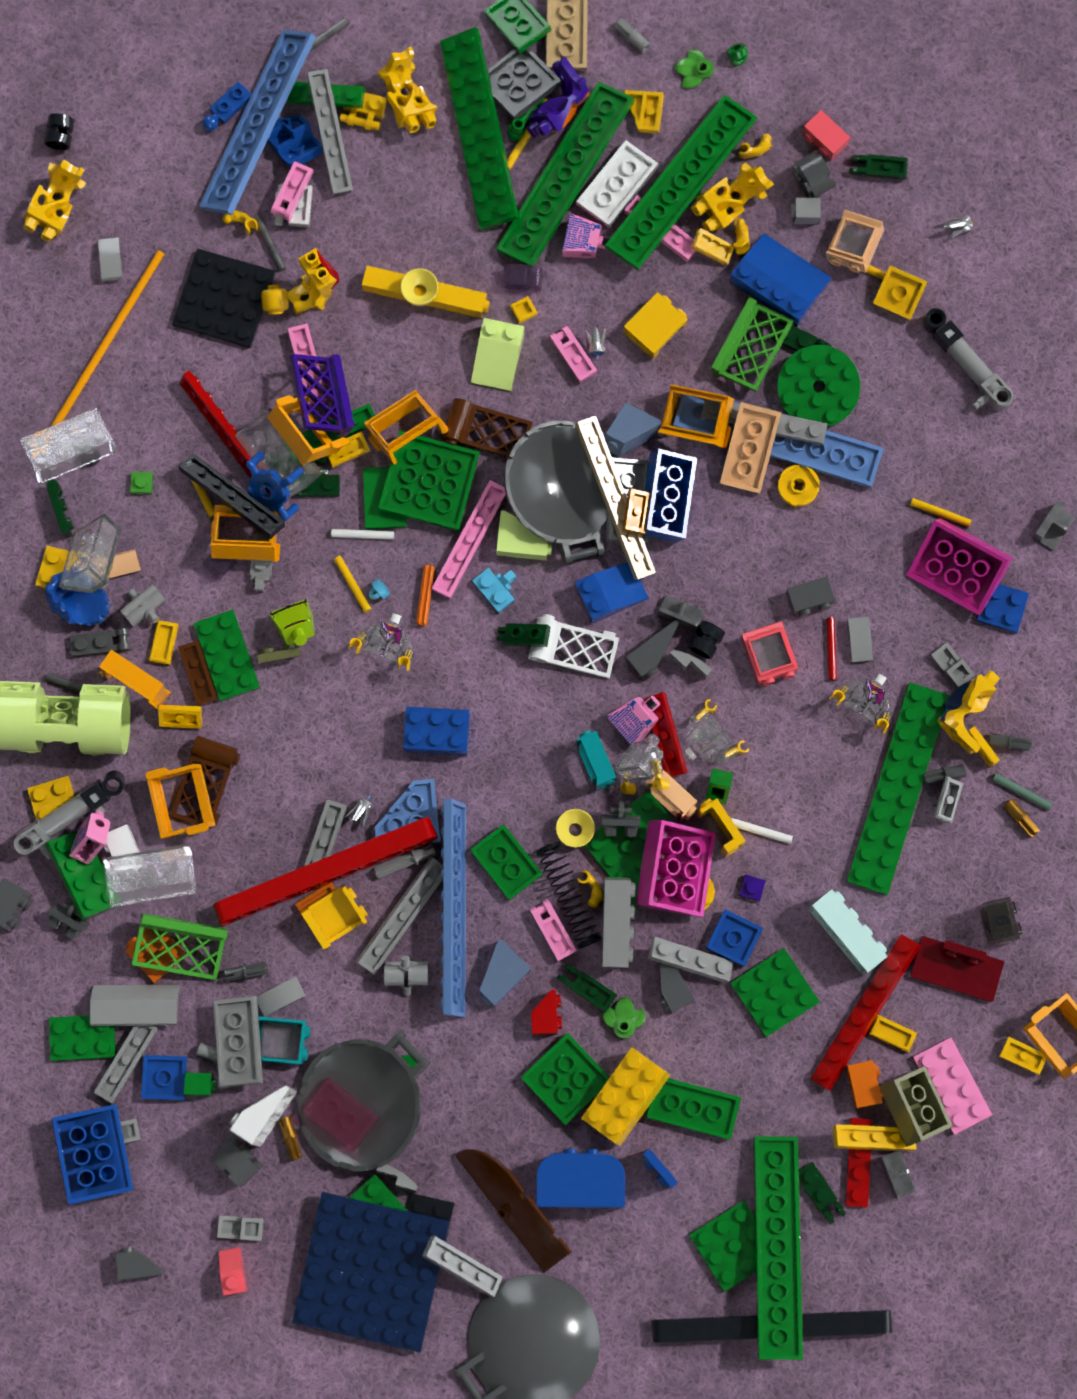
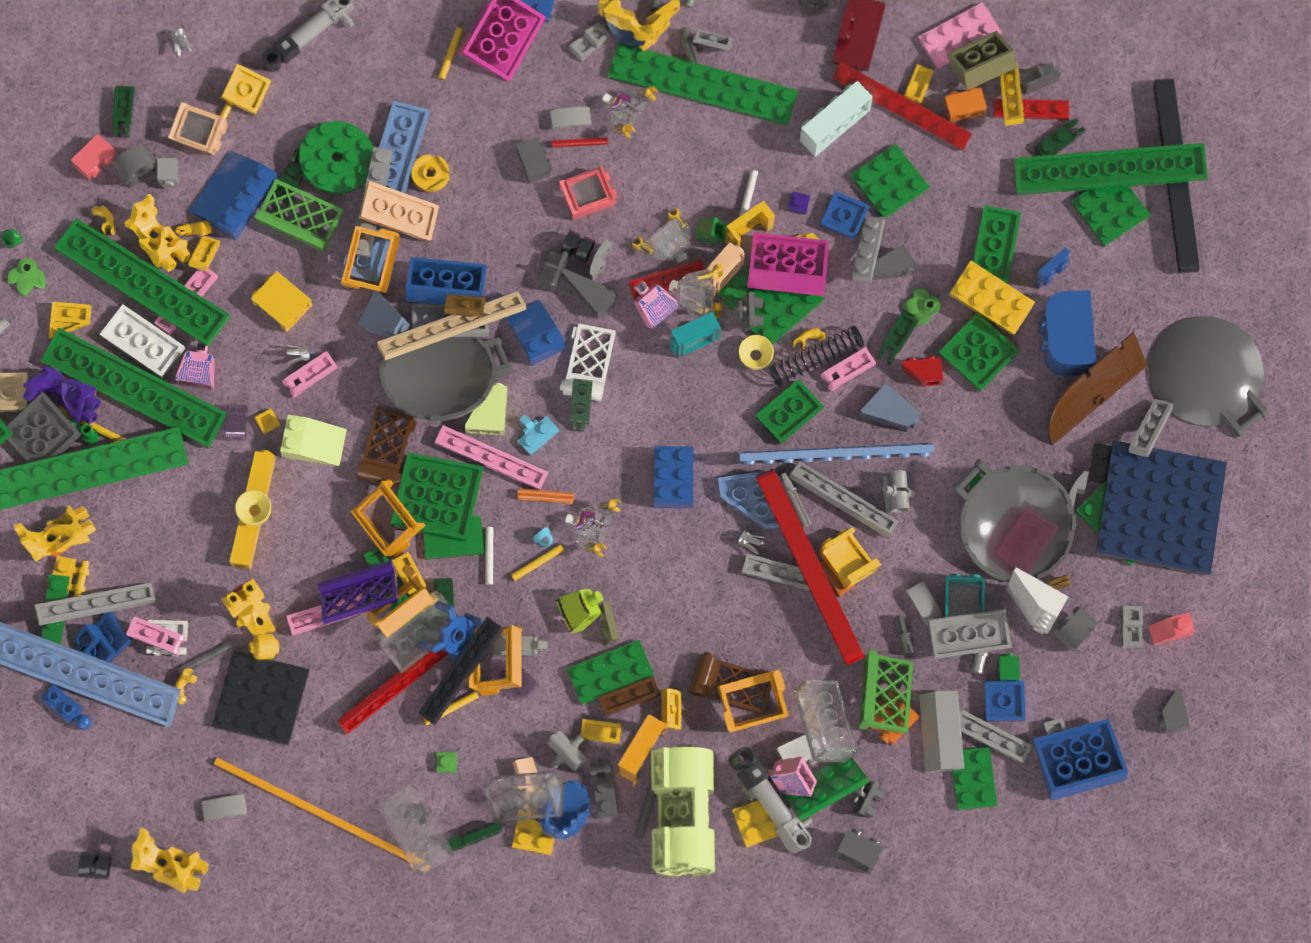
camera: 95 degrees left, 5 degrees down
light grey brick [602,877,635,967] -> none

